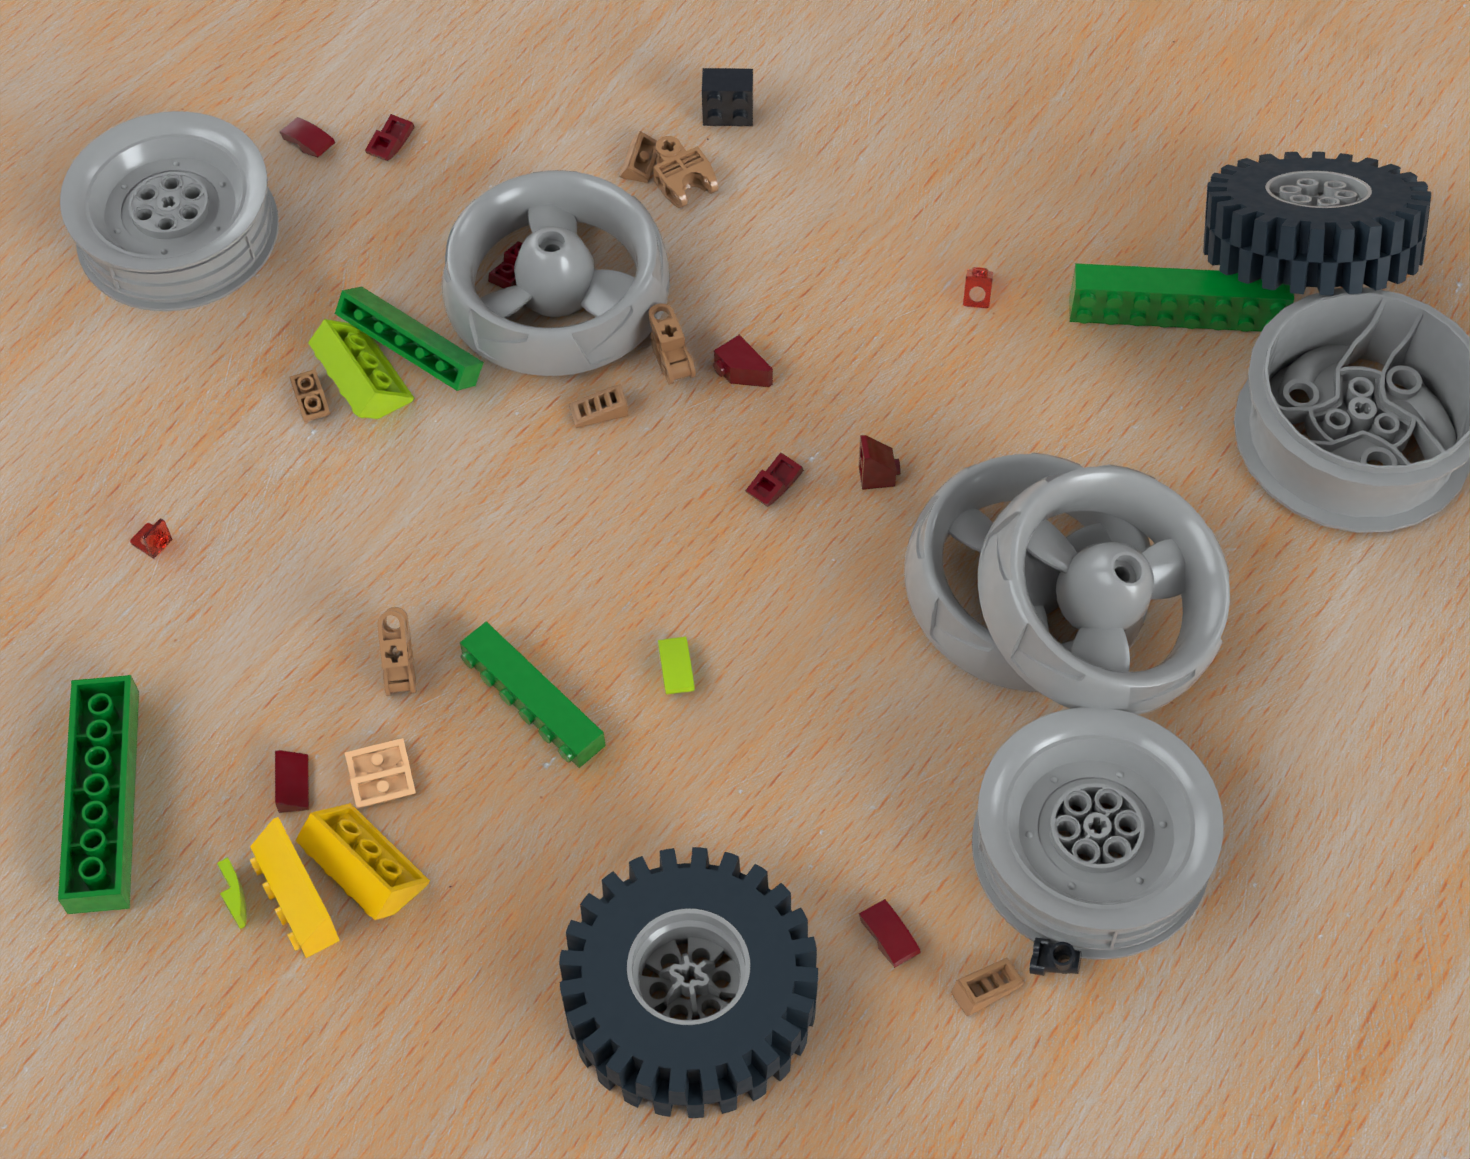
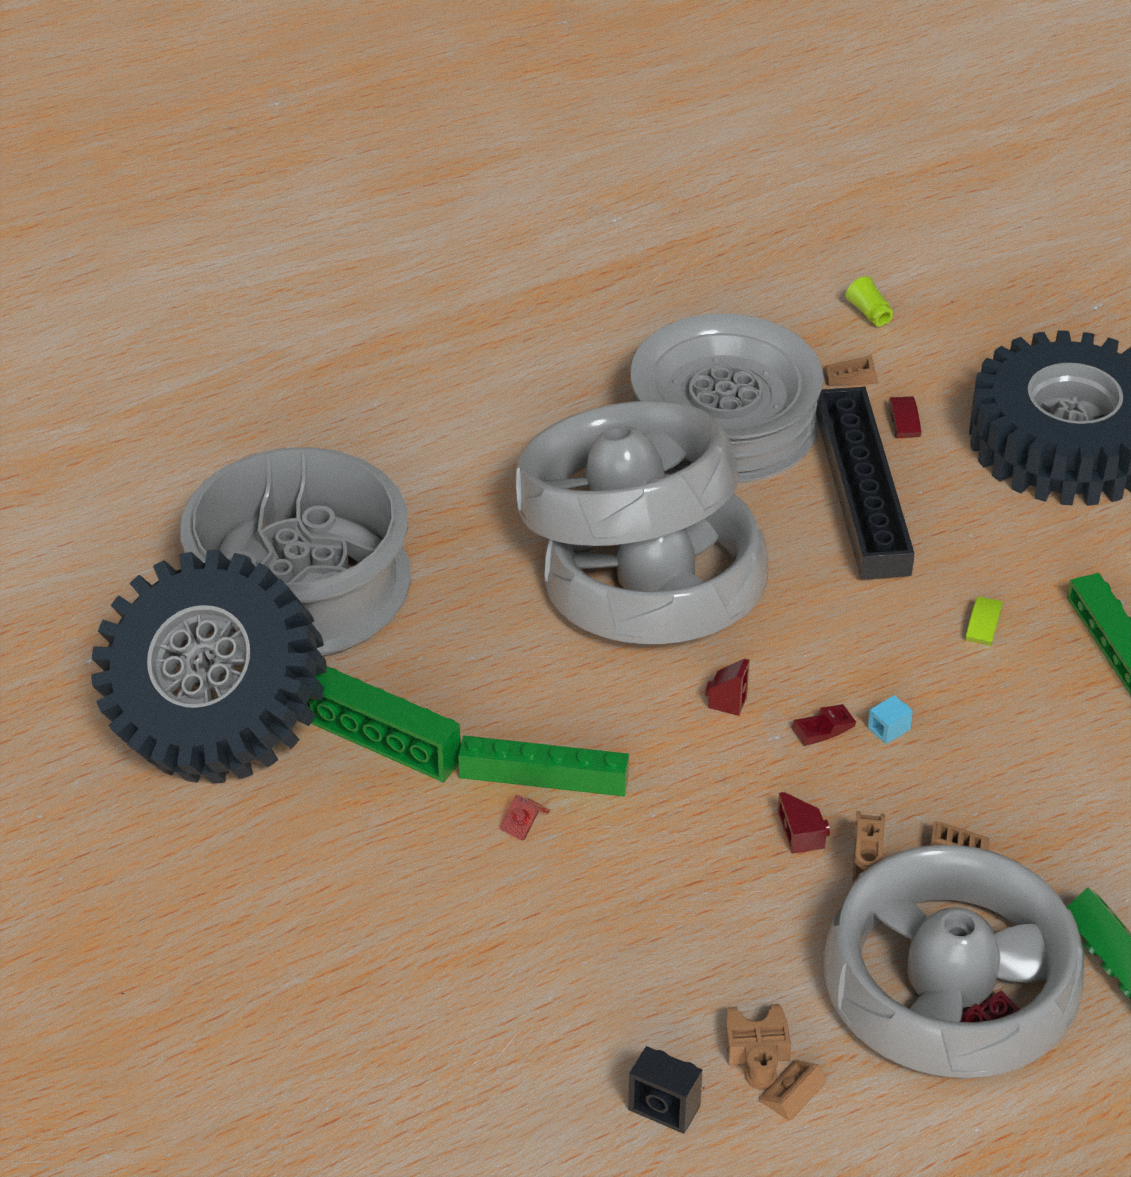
camera: 155 degrees left, 15 degrees down
none -> green brick [458,735,629,797]
none -> black brick [816,386,915,580]
none -> lime plant [845,276,893,327]
none -> medium azure brick [868,695,913,744]

